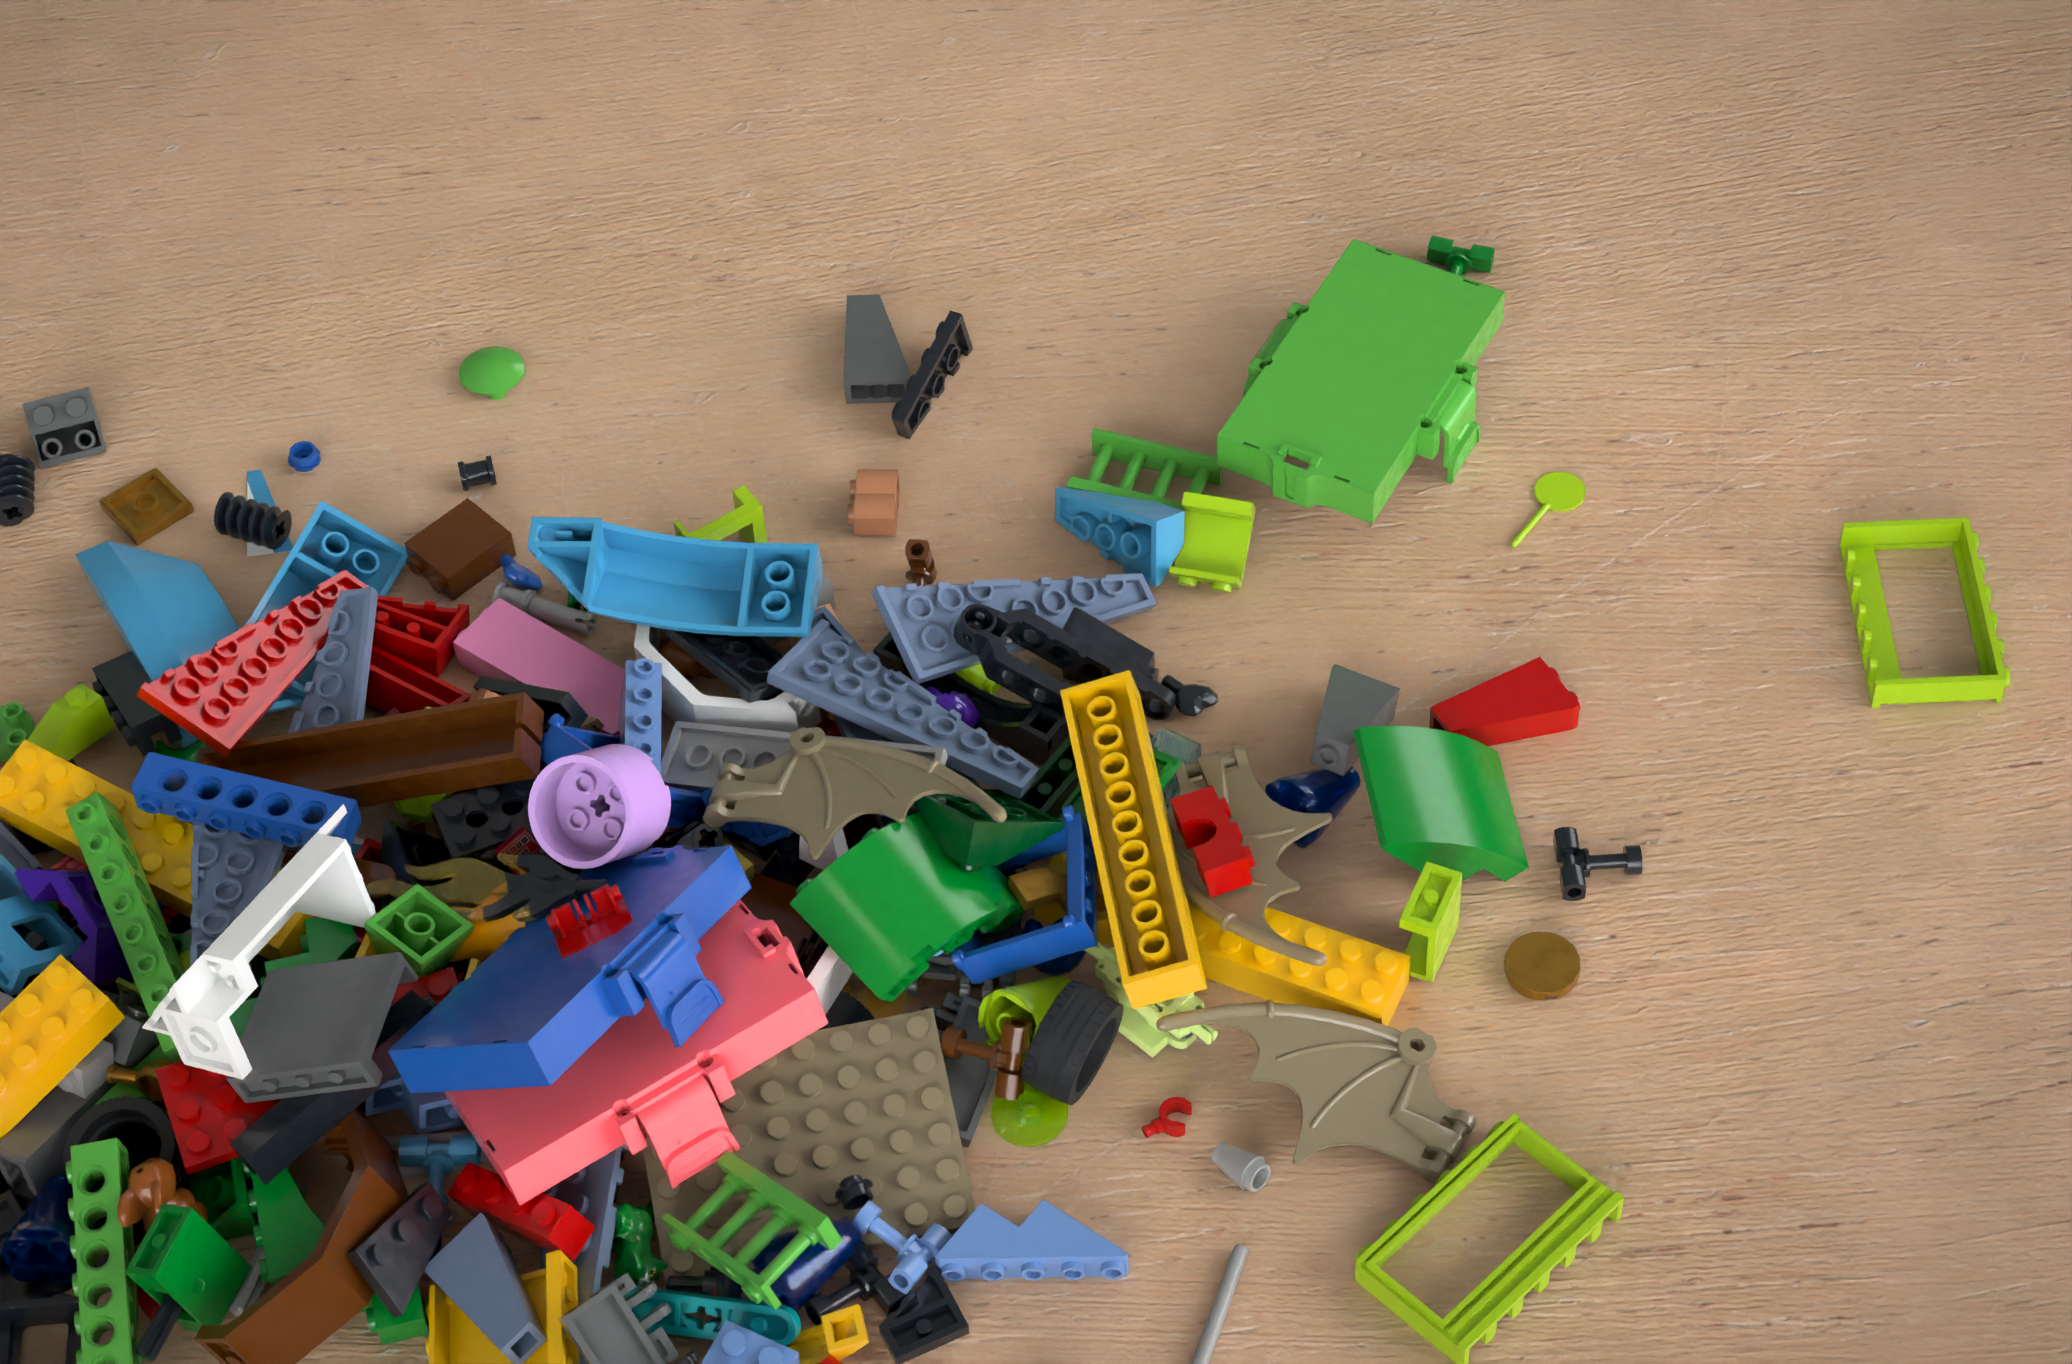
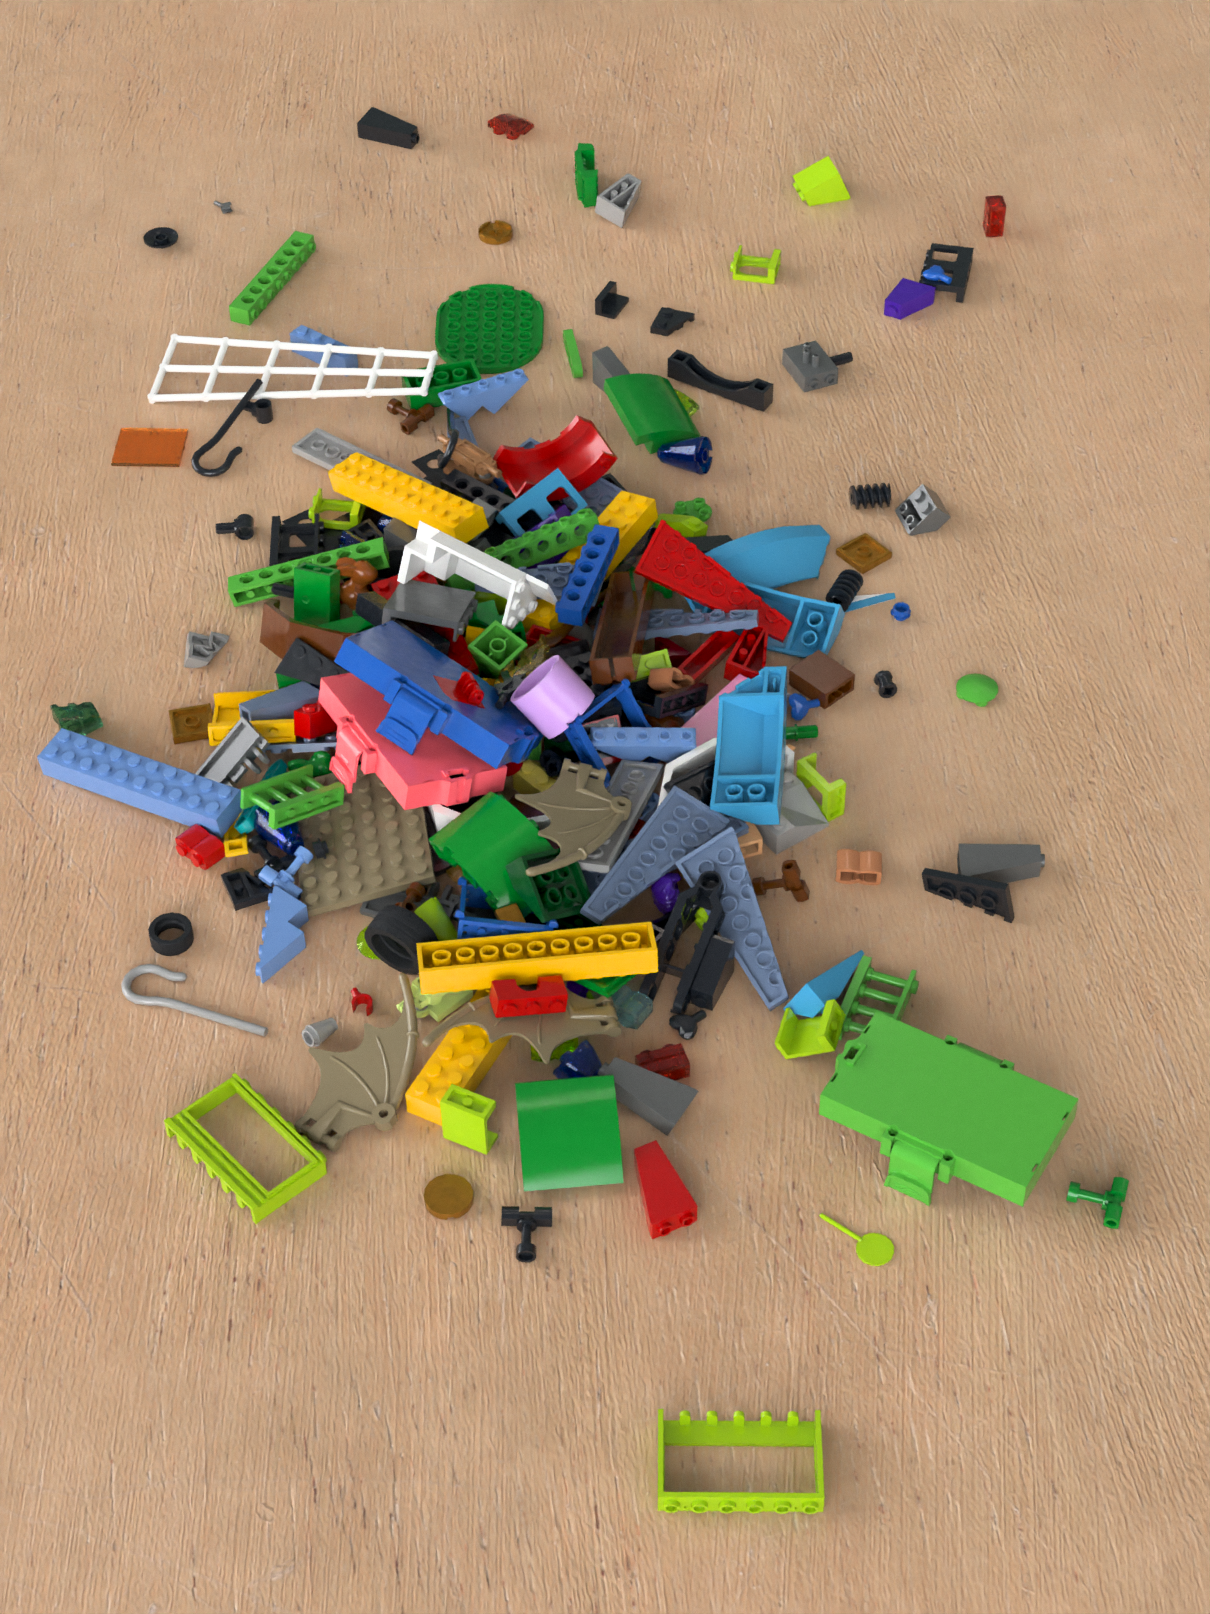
camera: 90 degrees right, 5 degrees down
none -> clear red brick [635,1043,690,1081]

